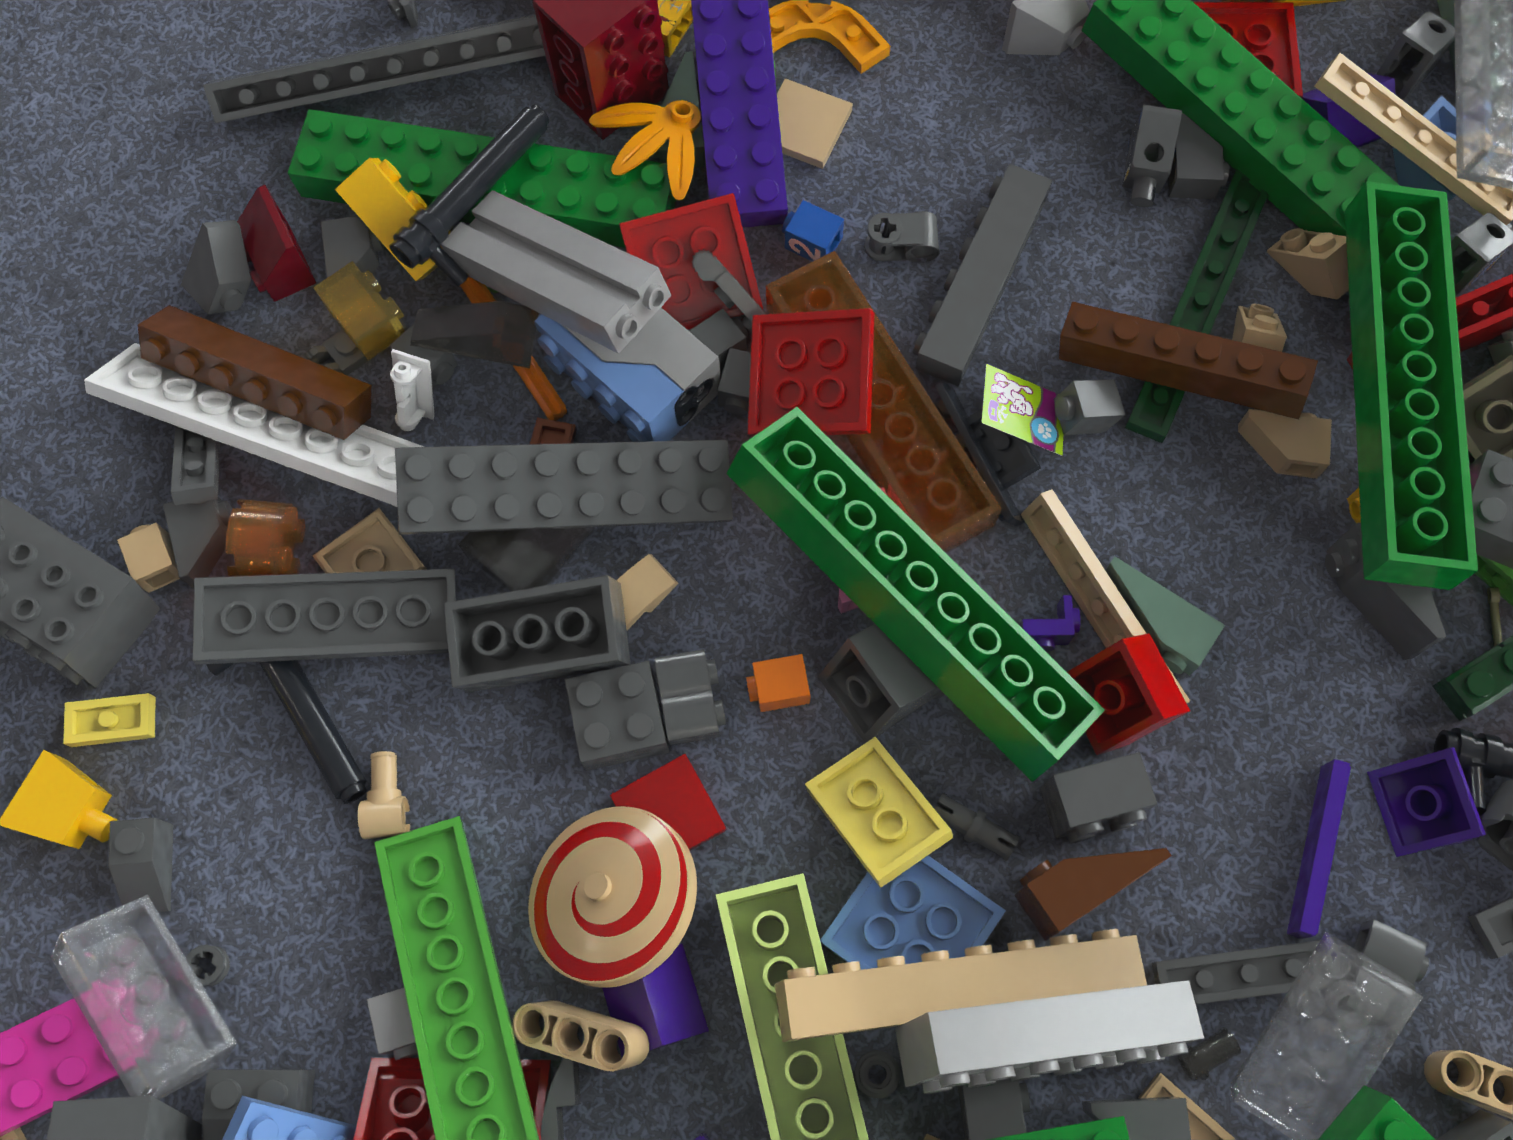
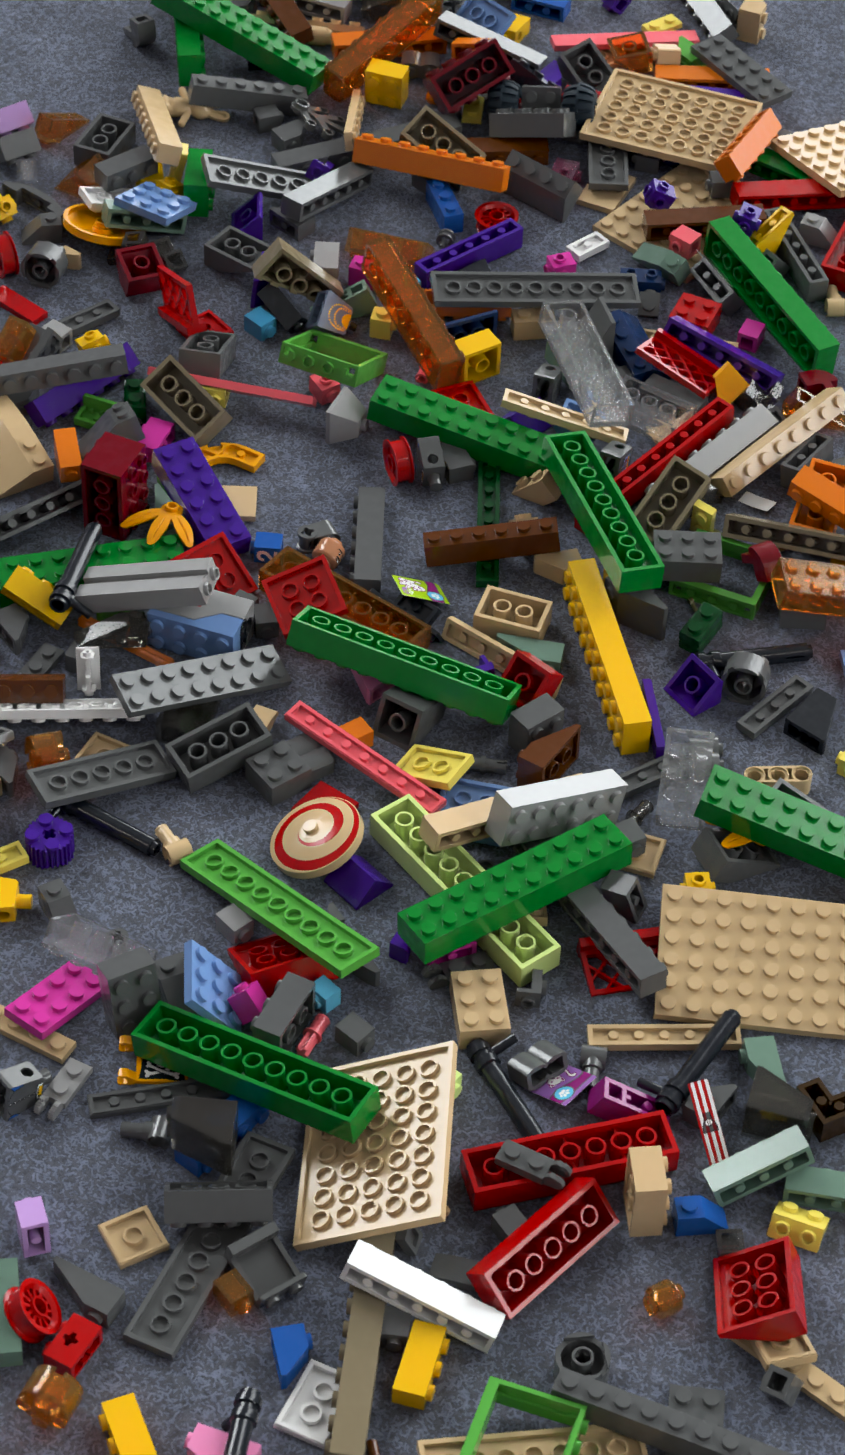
camera: 30 degrees left, 25 degrees down
clear yellow brick [313,261,405,360] -> none
tan beam [512,1000,649,1072] -> none
dark grey hinge [692,249,767,334] -> none
dark grey brick [1053,379,1125,435] -> none
none -> dark purple brick [25,813,75,870]
none -> coral tile [284,700,447,813]
none -> nougat head [312,537,345,570]
none -> red wheel [383,436,414,486]
none -> tan brick [473,585,553,640]
none -> yellow brick [563,558,652,755]

